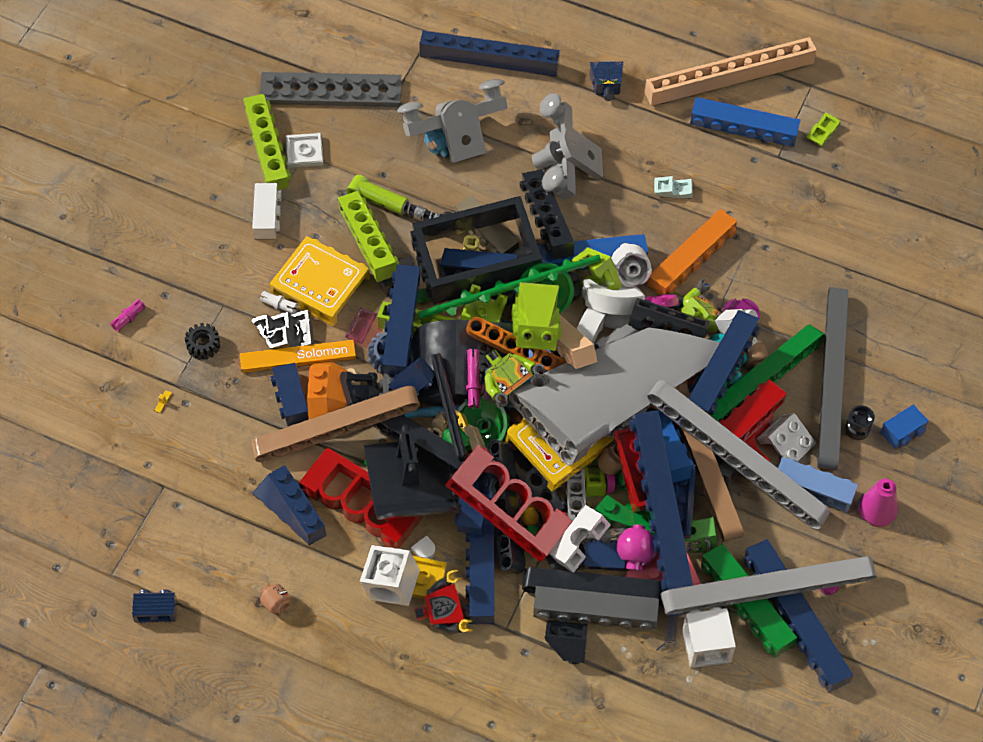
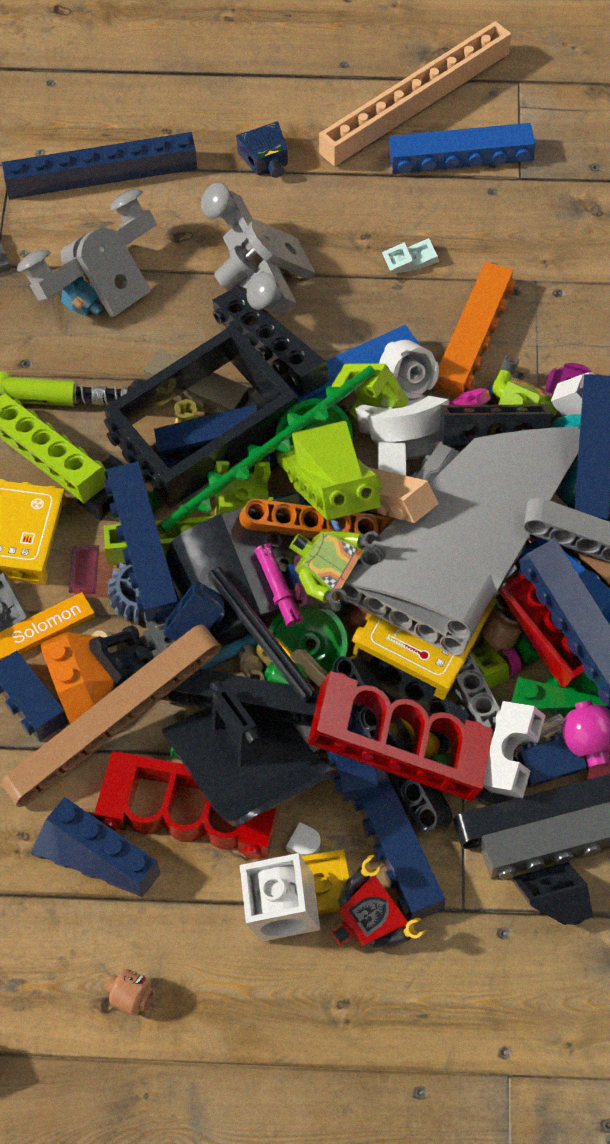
camera: 20 degrees left, 0 degrees up
lime slope [806,112,841,146] -> none

